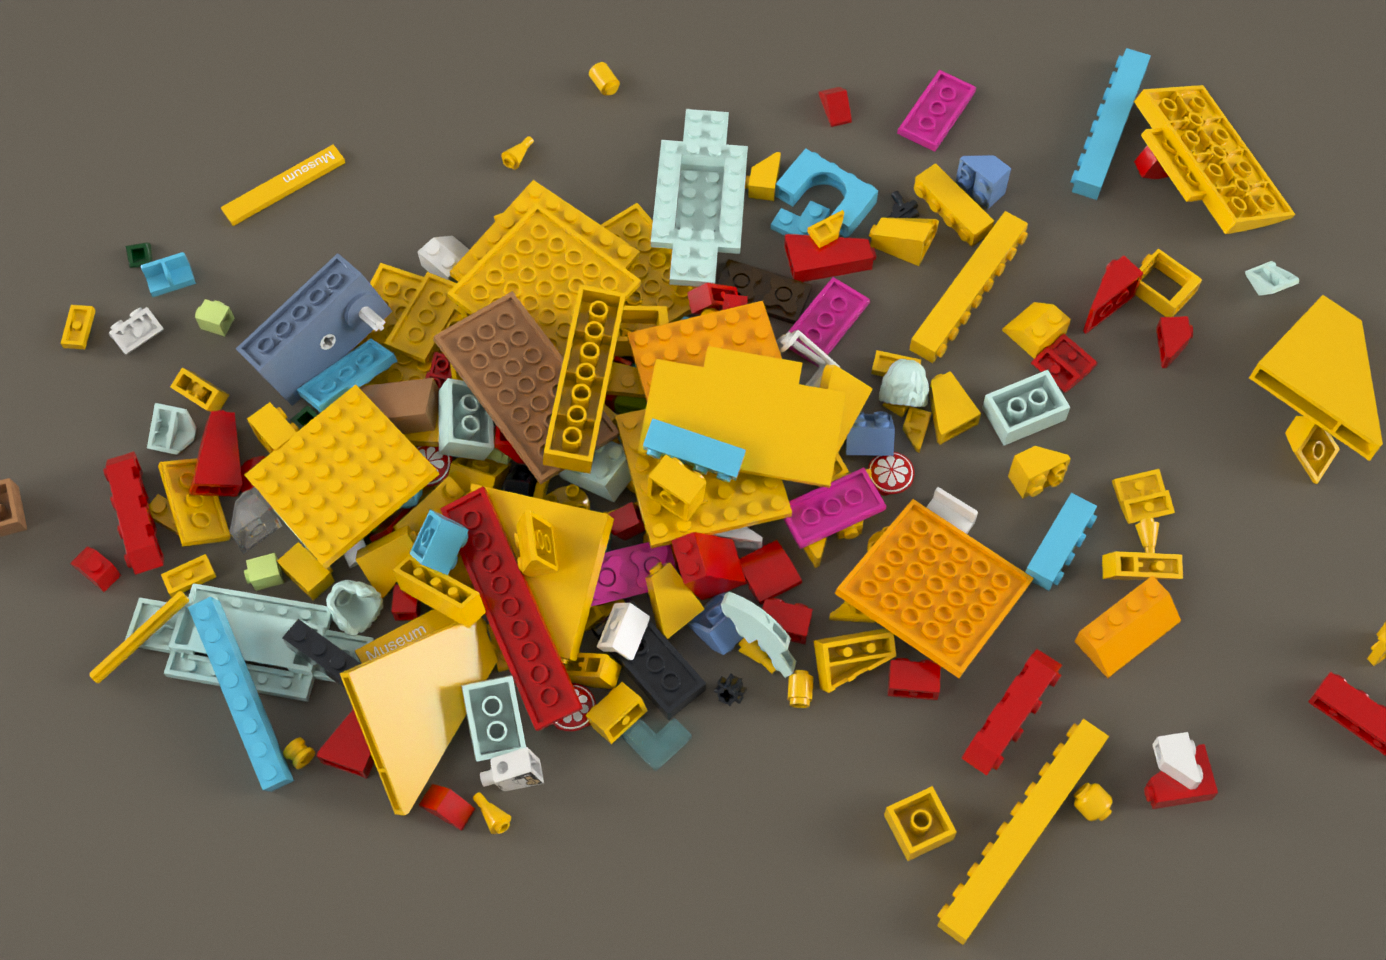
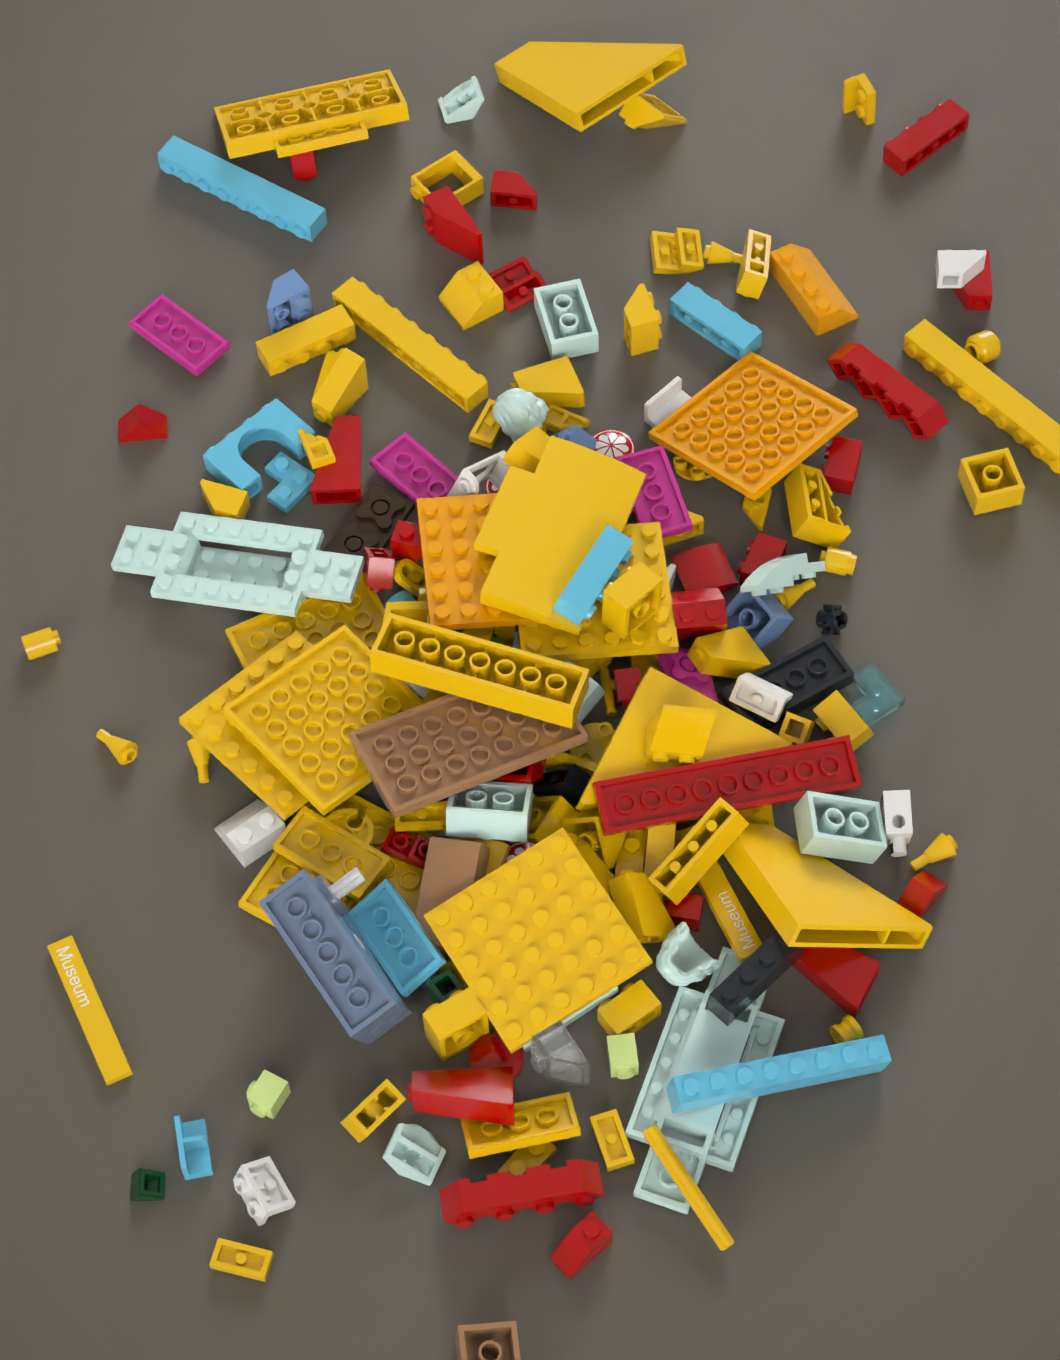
camera: 80 degrees left, 5 degrees down
medium azure slope [409,509,468,575] -> none
black piece [886,191,920,218] -> none

